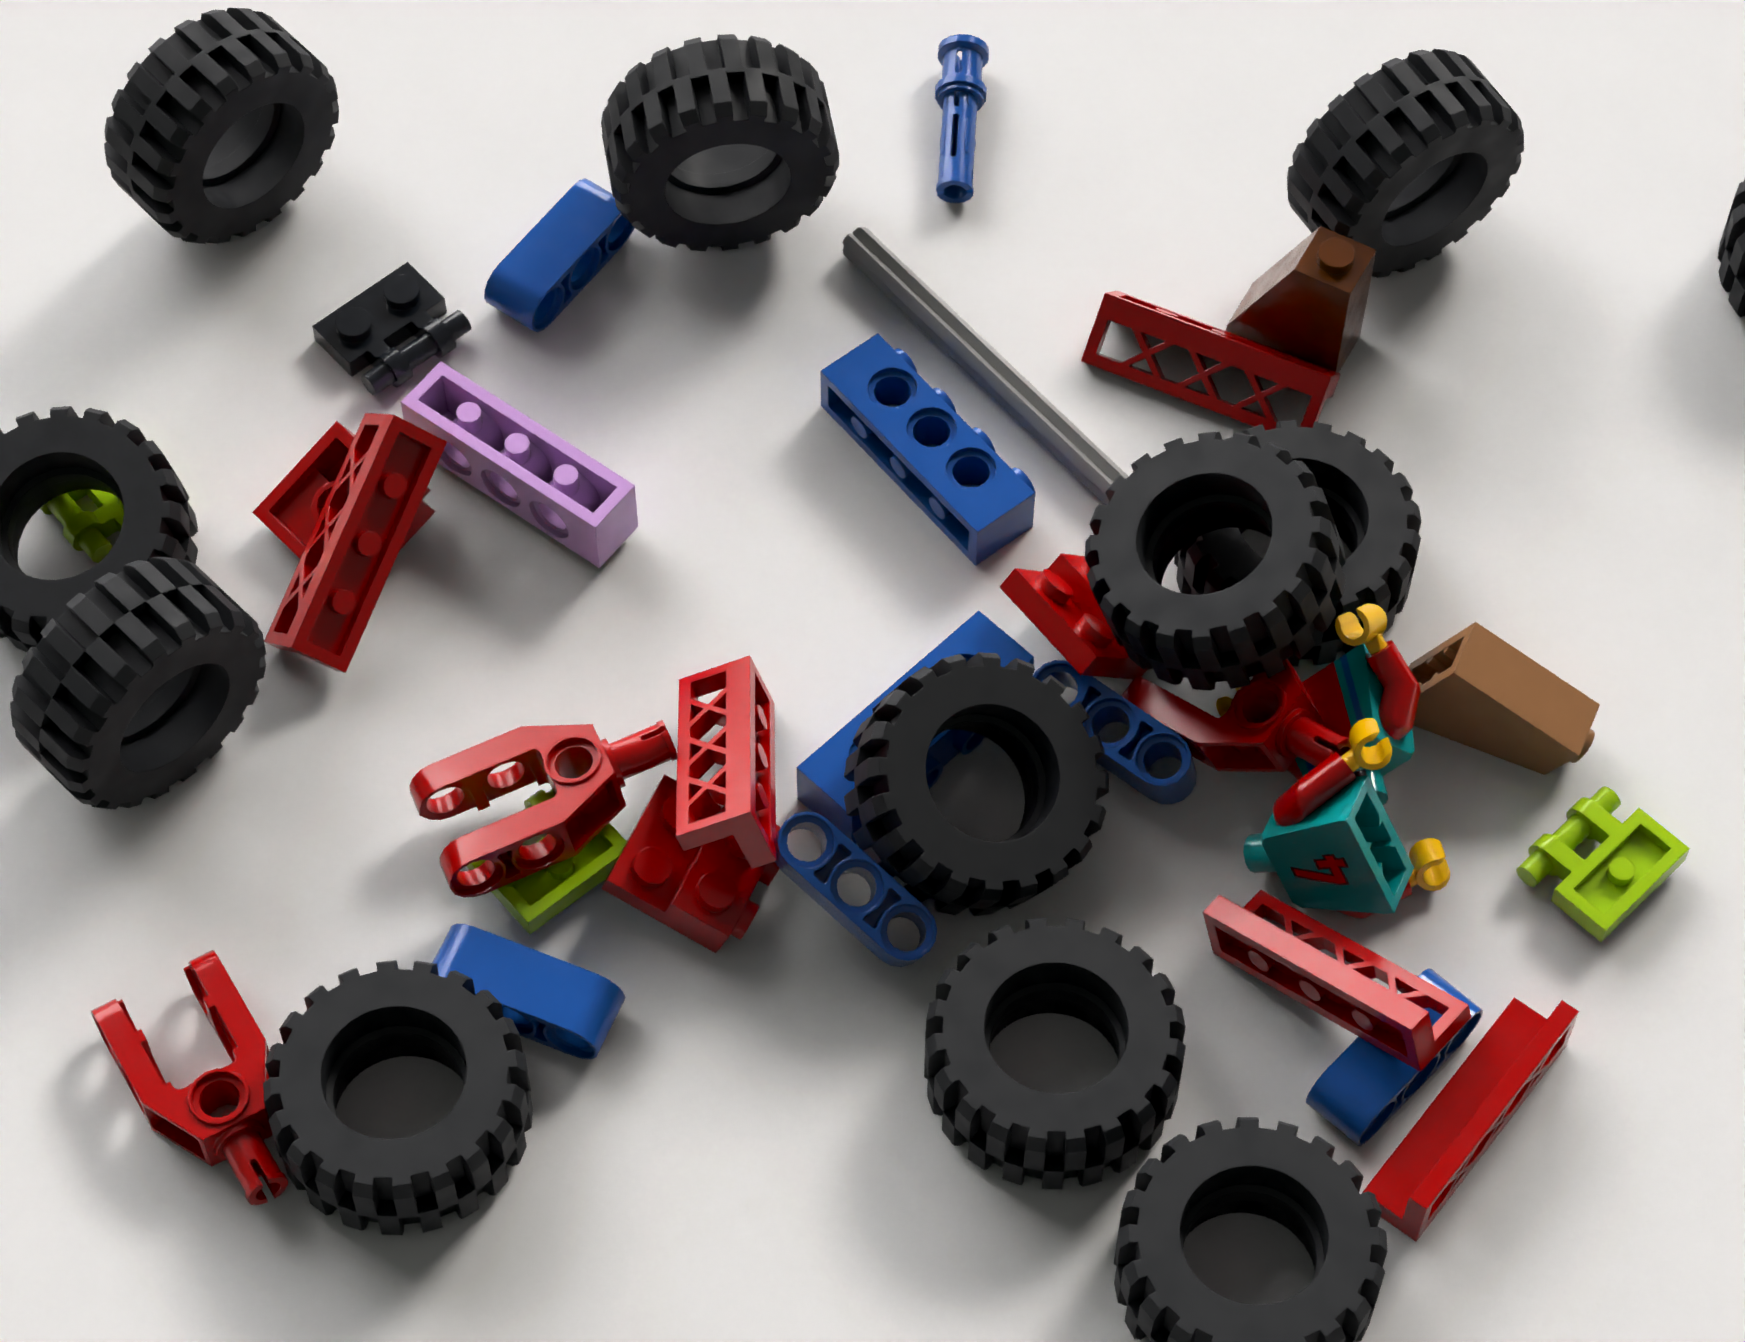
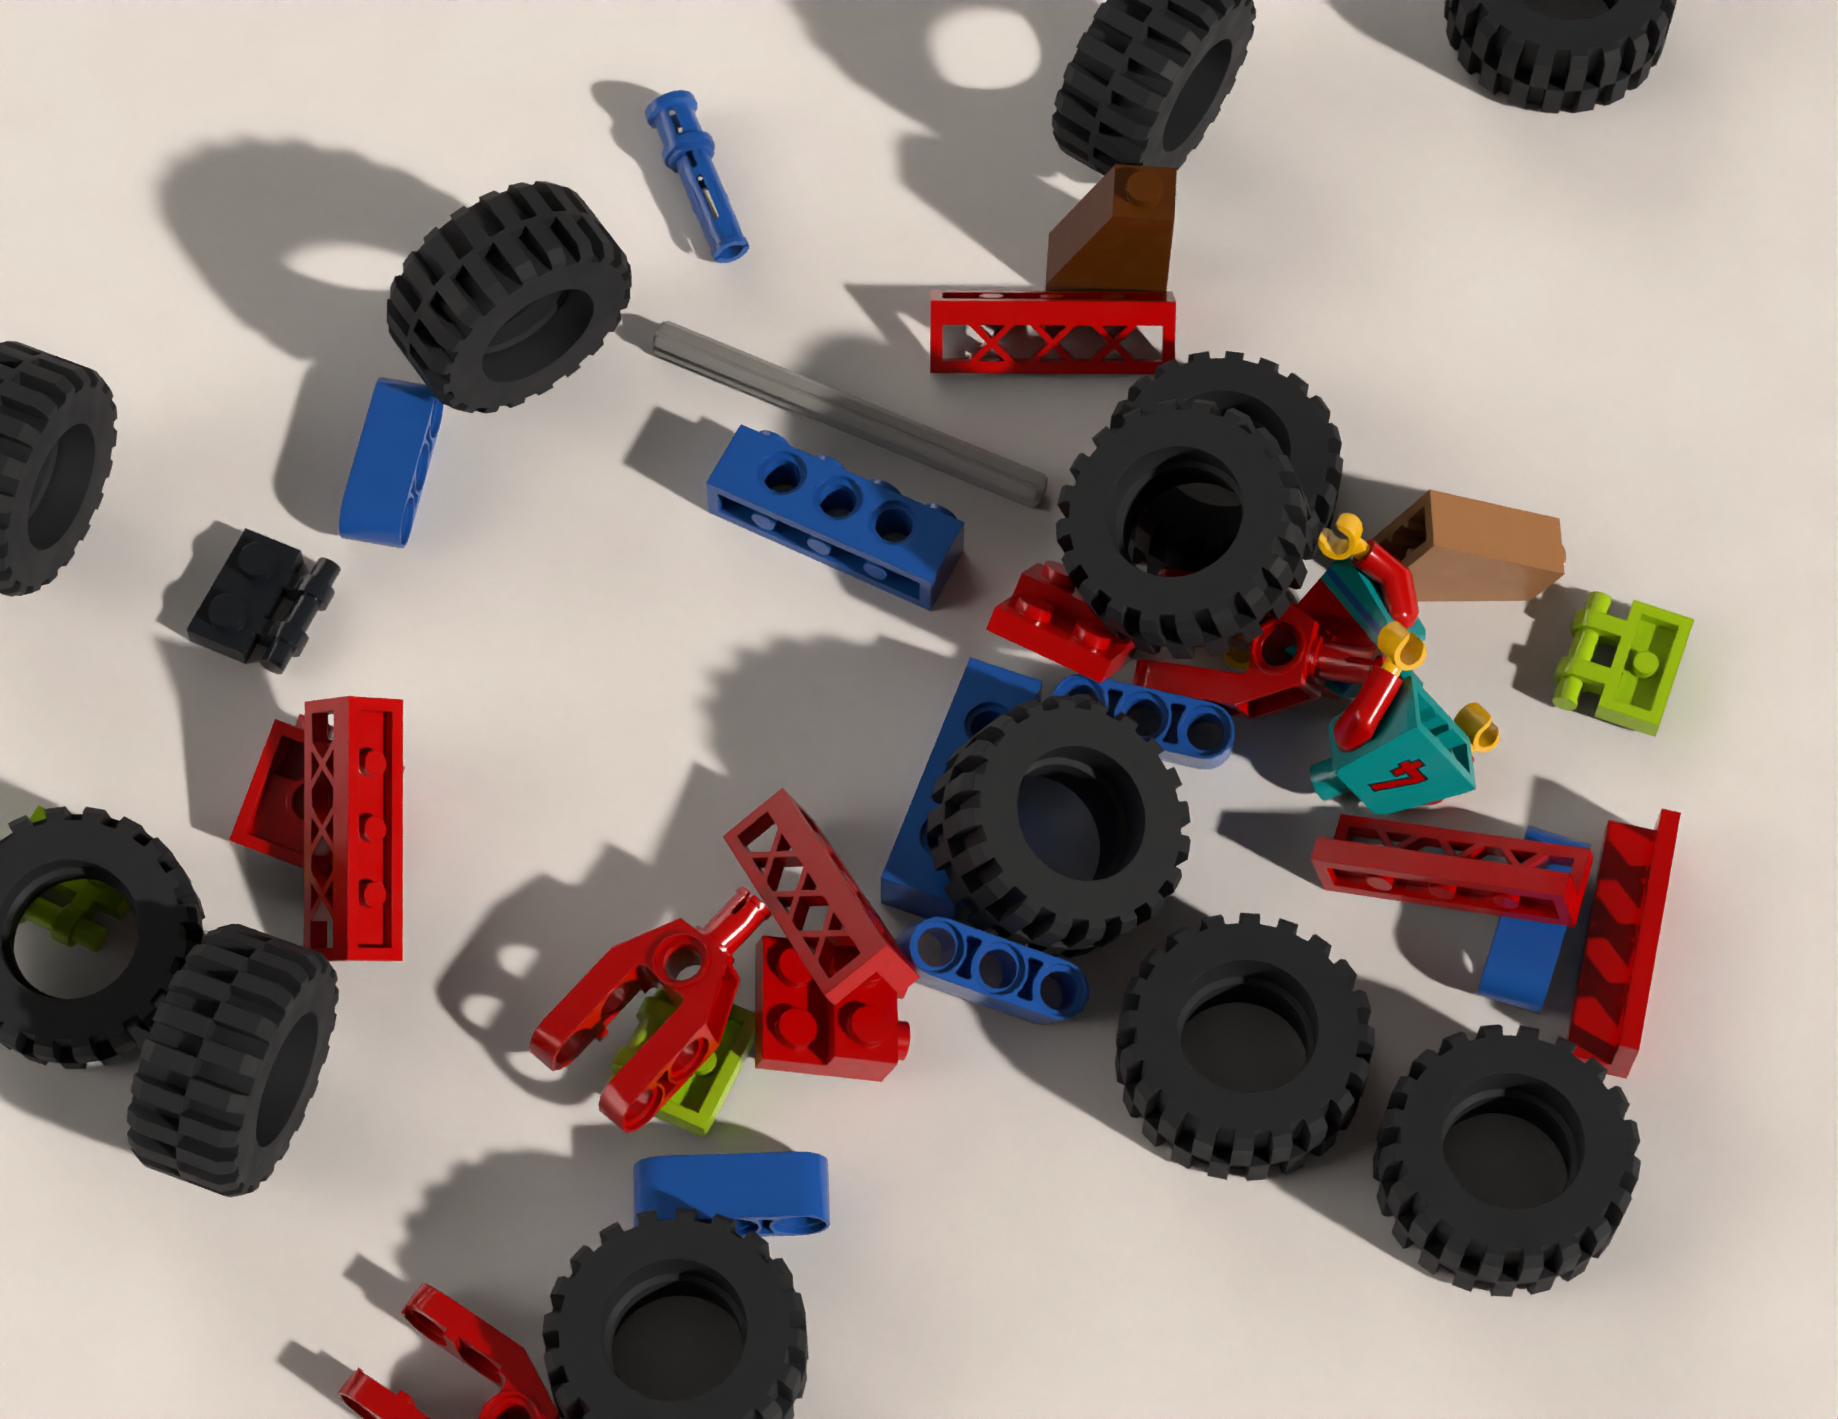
camera: 25 degrees left, 5 degrees up
lavender brick [401,361,638,568] -> none

